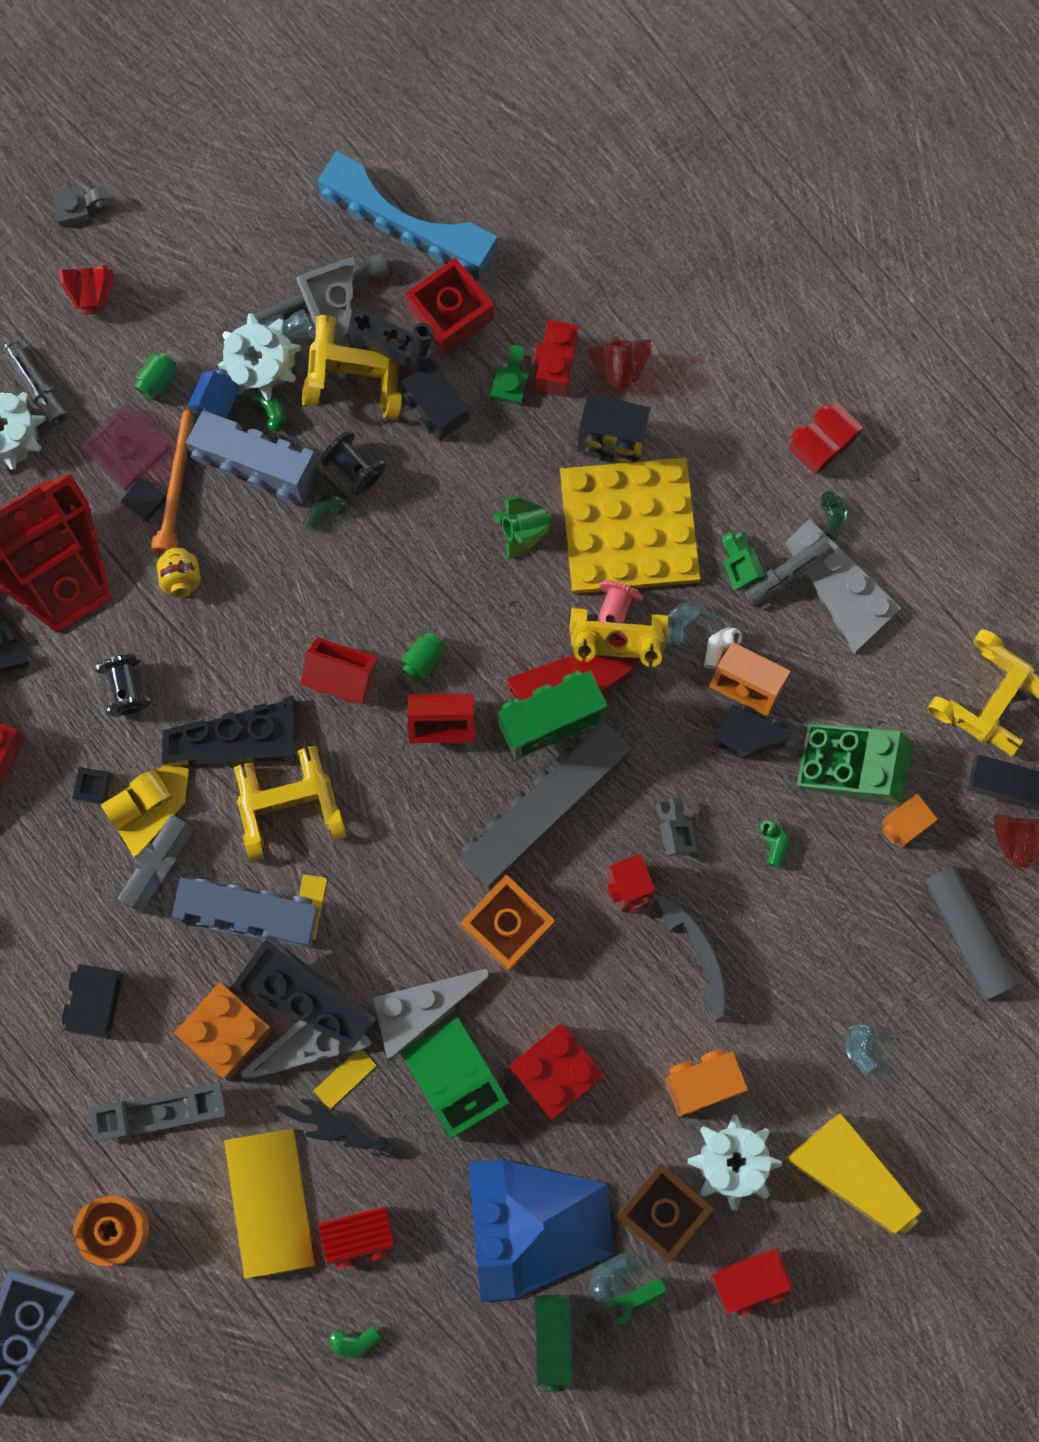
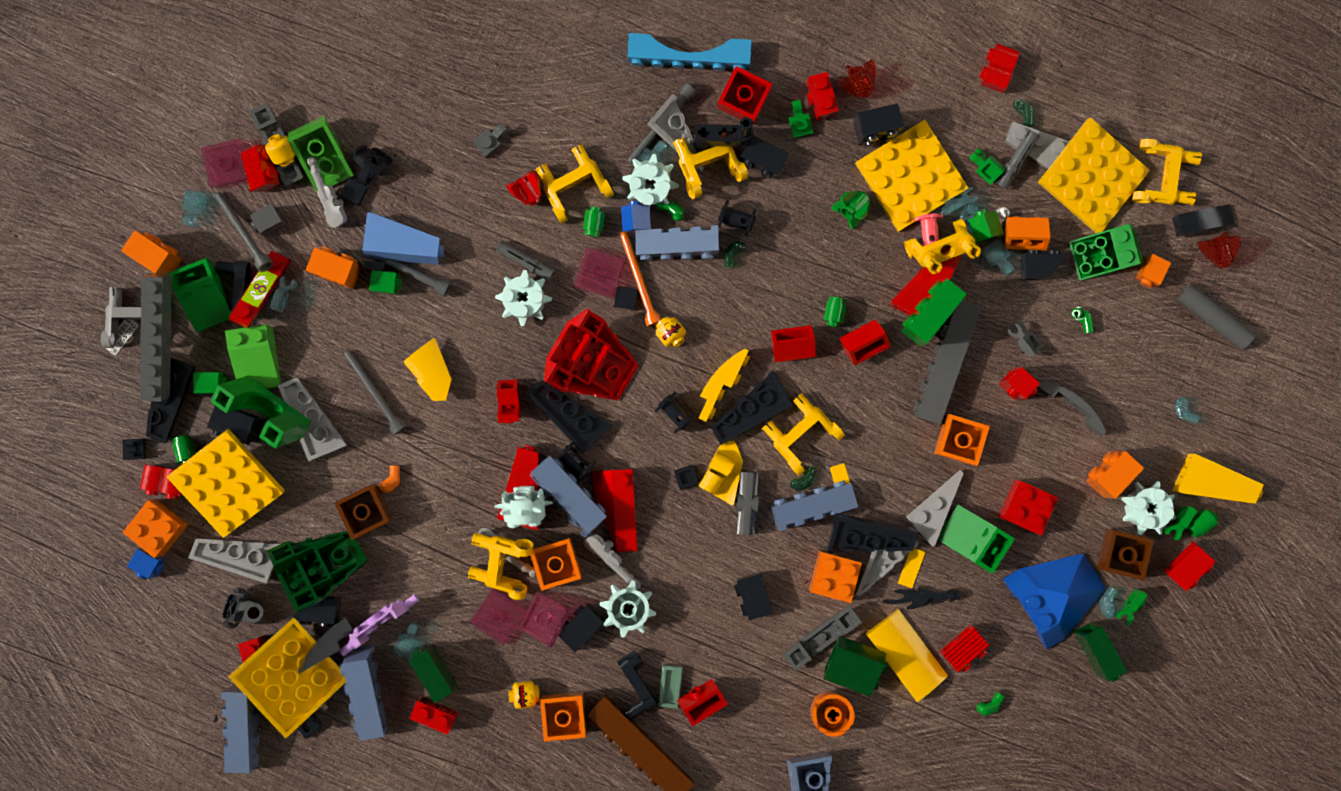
camera: 20 degrees left, 10 degrees up
none -> yellow connector [536,144,614,224]
none -> yellow slope [699,349,750,422]
none -> clear green arm [790,466,817,491]
none -> dark green brick [823,636,888,696]
none -> clear light blue plate [941,187,978,216]
none -> green brick [968,209,1004,243]
none -> clear light blue plate [981,238,1015,276]
none -> yellow plate [1038,118,1150,233]
none -> green plate [1163,506,1197,541]
none -> green brick [1187,509,1219,539]

